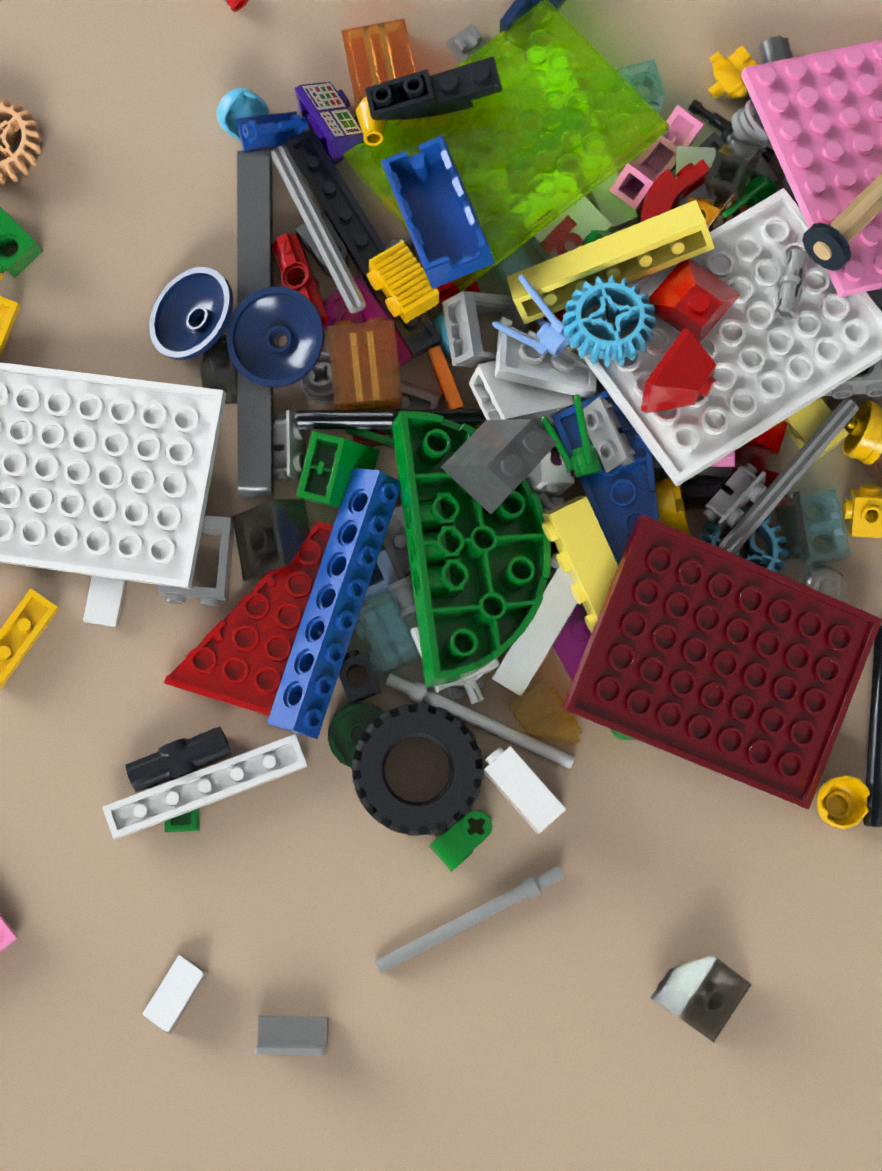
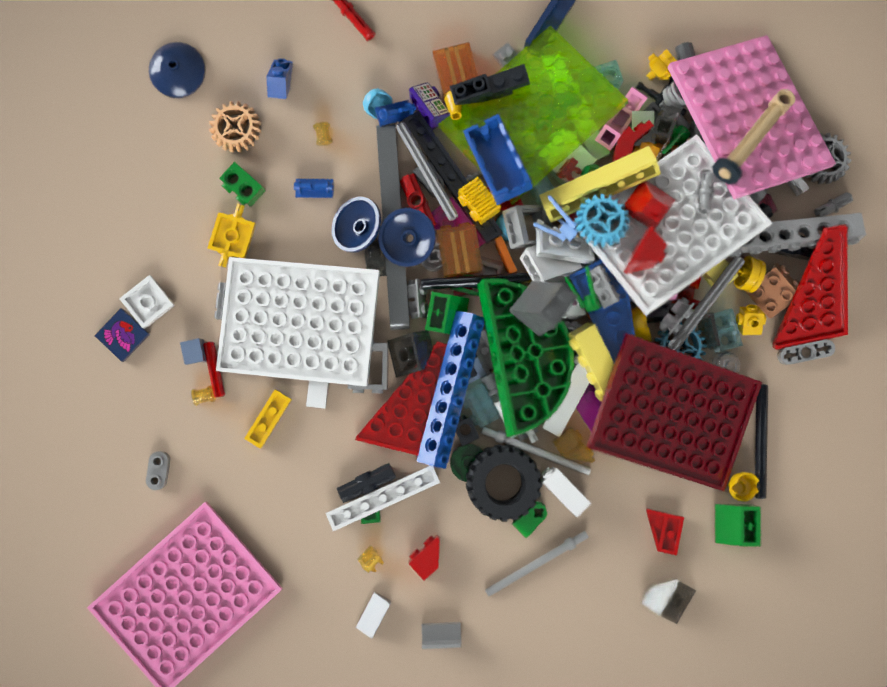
camera: 10 degrees left, 5 degrees up
none -> blue slope [266,58,293,99]
none -> blue hinge [294,179,334,198]
none -> clear yellow bush [313,122,333,146]
none -> clear yellow tile [357,545,384,573]
none -> red slope [408,535,440,581]
none -> red wing [646,509,684,556]
none -> green slope [715,504,761,547]

